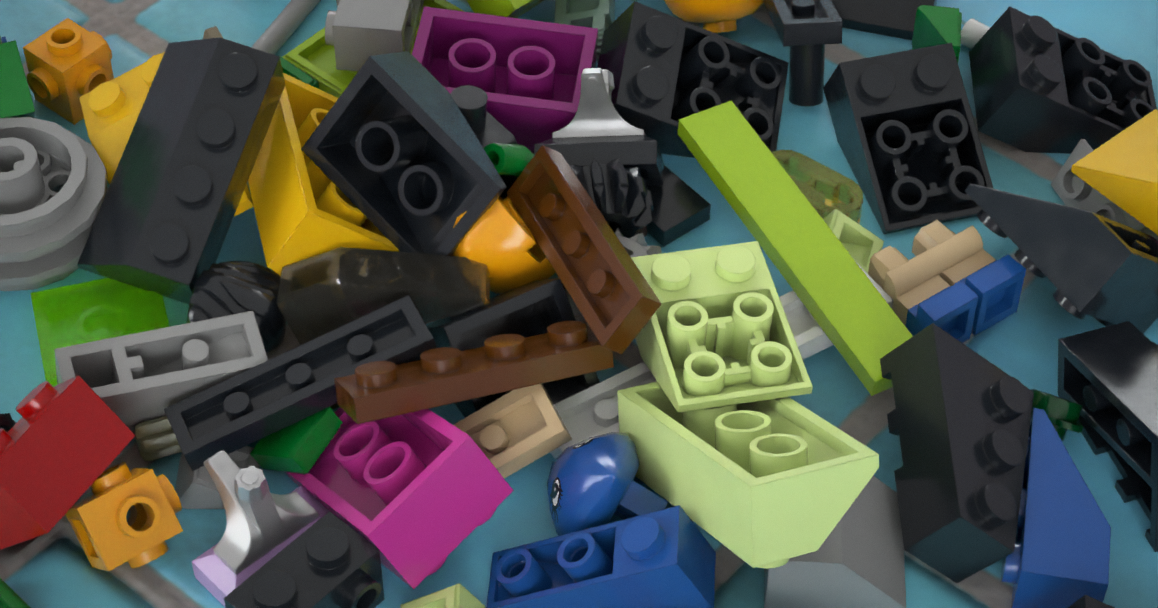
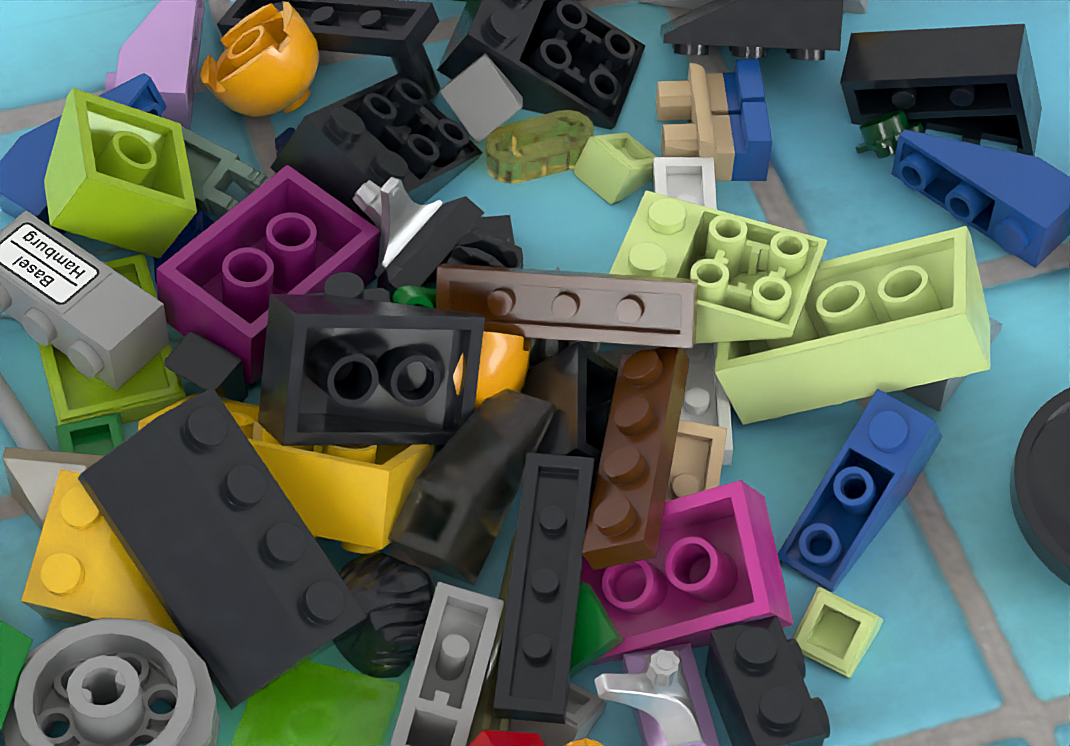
camera: 60 degrees left, 5 degrees up
blue piece [547,432,668,536] -> none
lime tile [677,101,913,396] -> none
black wedge [880,323,1034,583] -> none
none -> light grey slope [440,53,523,143]

